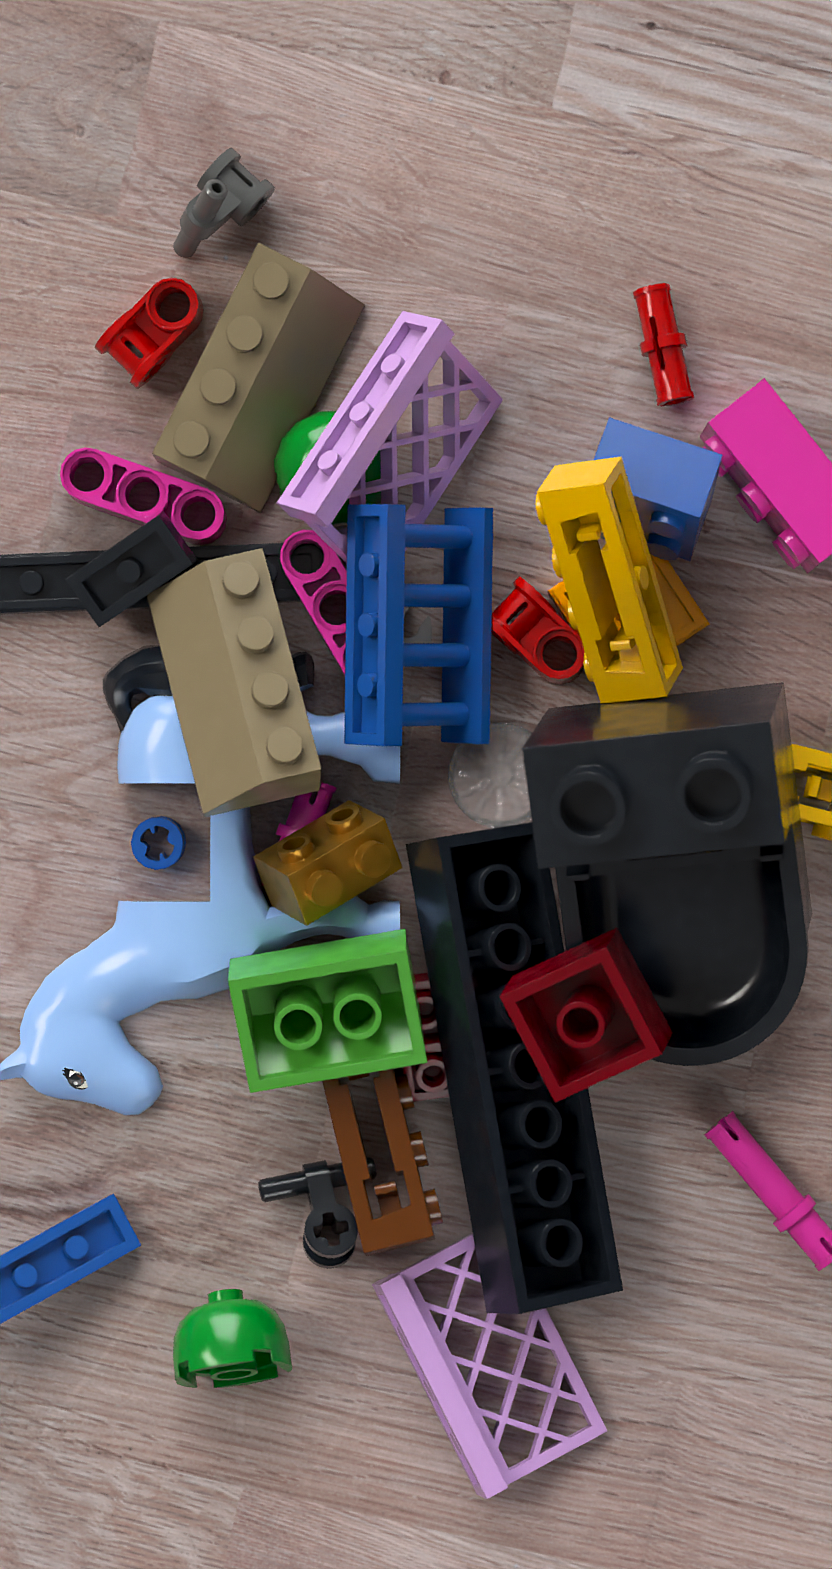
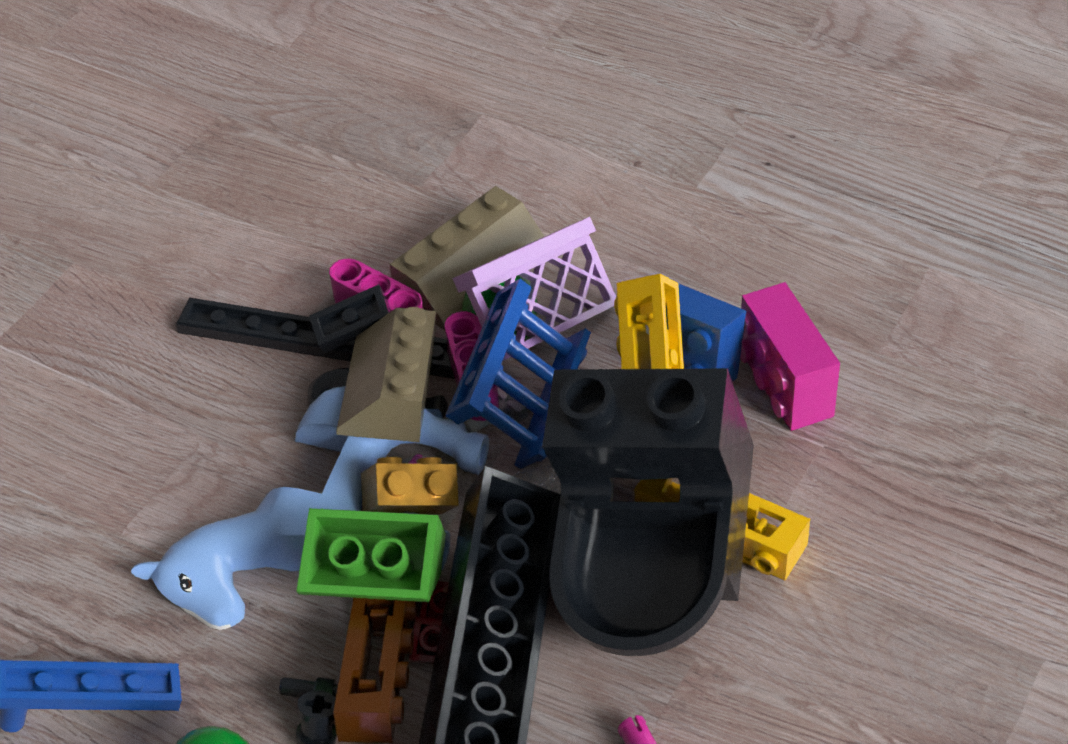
camera: 20 degrees right, 40 degrees down
red piece [95,277,204,389] -> none
blue bush [131,816,186,870] -> none
dark grey piece [173,147,275,258] -> none
dark red brick [499,927,673,1102] -> none
red pin [633,283,695,407] -> none

